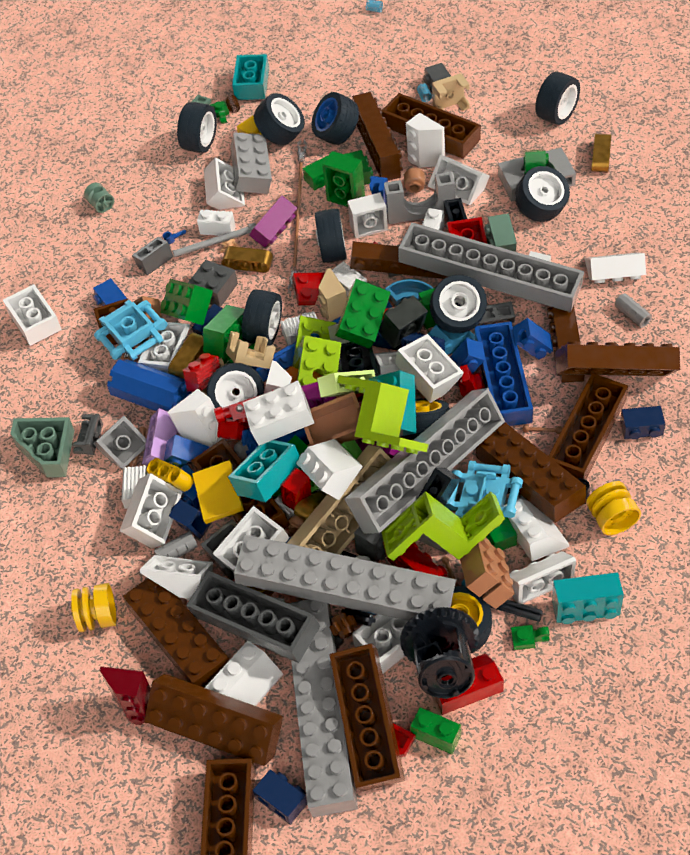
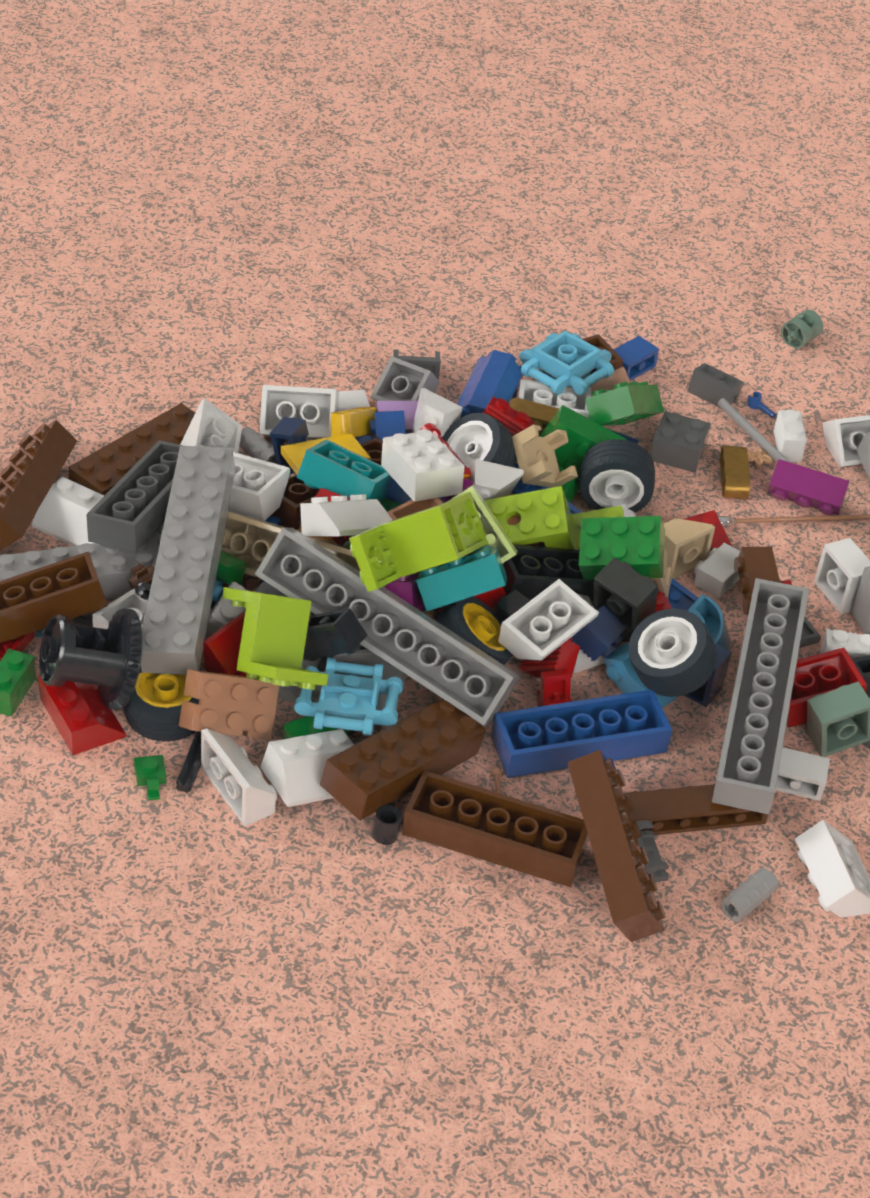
camera: 70 degrees right, 10 degrees down
white brick [3,284,62,346] -> none
sand green brick [10,417,75,478] -> none
yellow wheel [71,583,117,633] -> none
dark red slope [99,666,151,725] -> none
black wheel [315,209,347,263] -> none
blue brick [450,338,485,374] -> none
dark grey hinge [477,301,516,326] -> none
blue brick [513,318,553,360] -> none
teal brick [552,572,624,624] -> none
yellow wheel [586,481,641,535] -> none
dark blue brick [620,406,666,440] -> none

